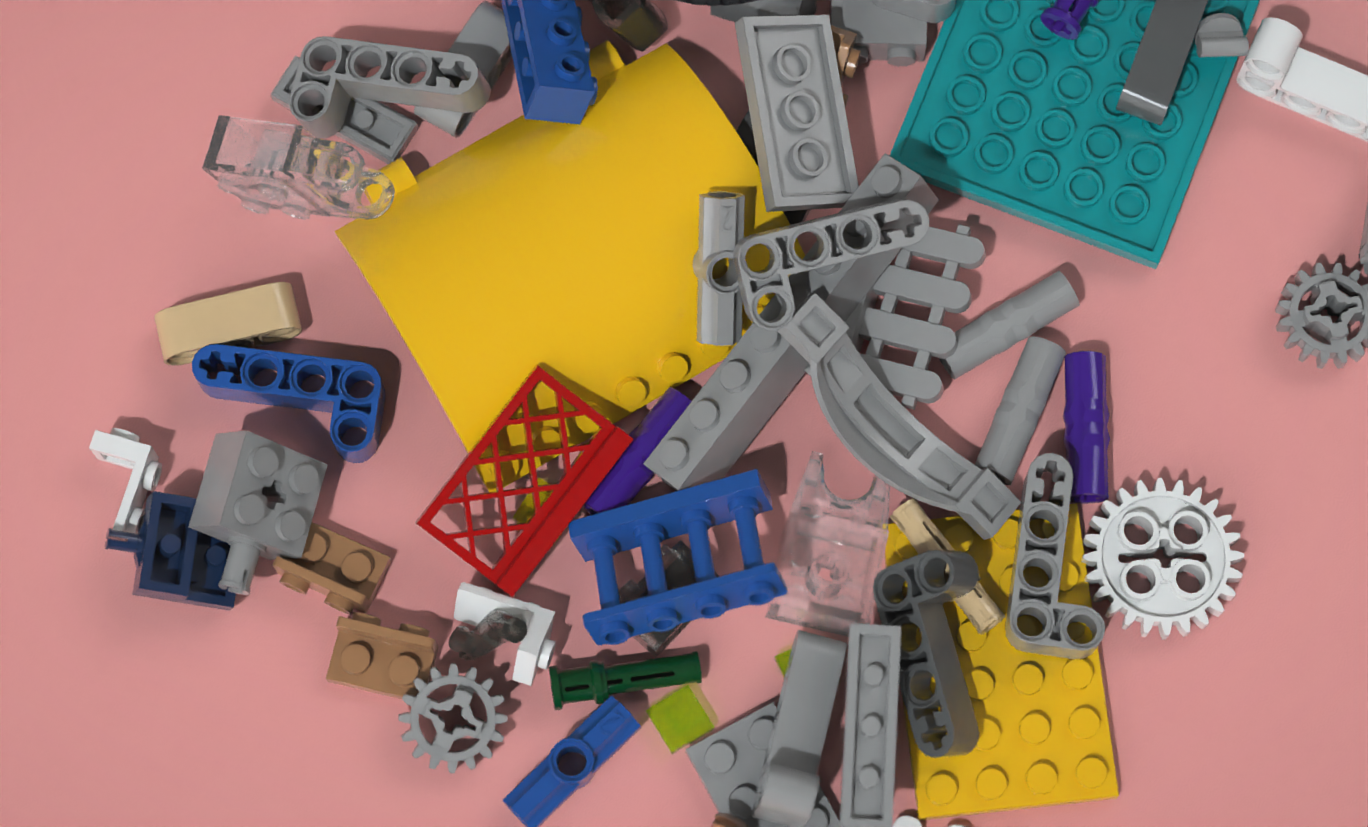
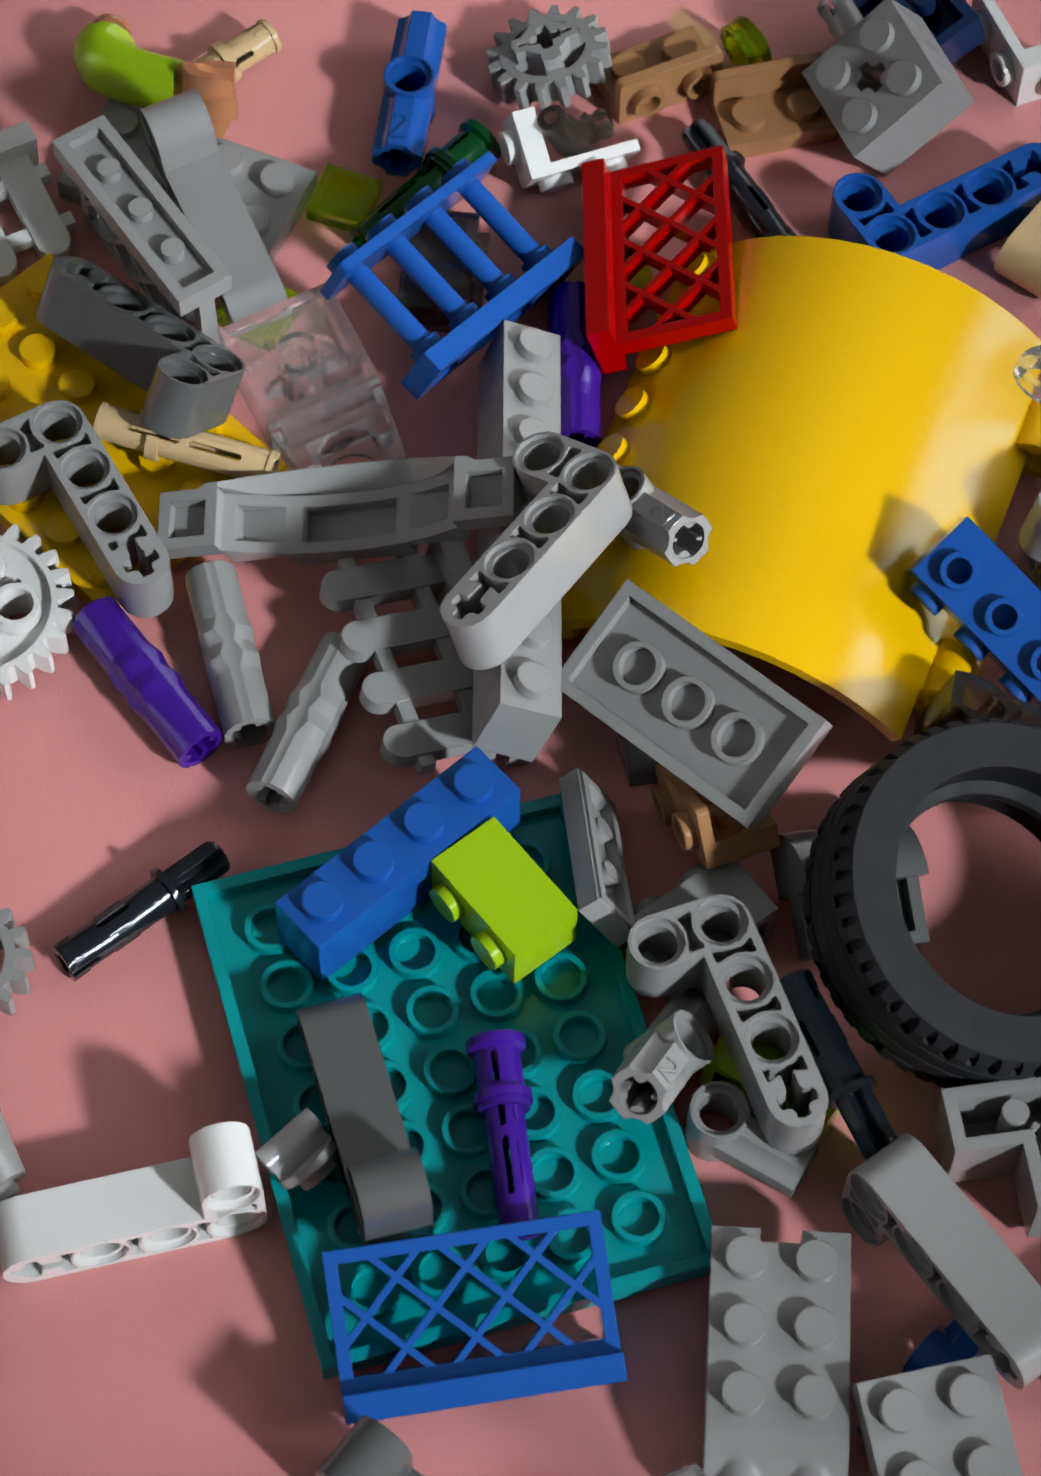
camera: 140 degrees right, 15 degrees down
none -> black axle [52,841,231,981]
none -> blue brick [275,746,520,982]
none -> lime brick [429,817,578,984]
none -> light grey tile [559,768,635,948]
none -> black axle [681,118,797,238]
none -> clear neon green tile [720,15,772,65]

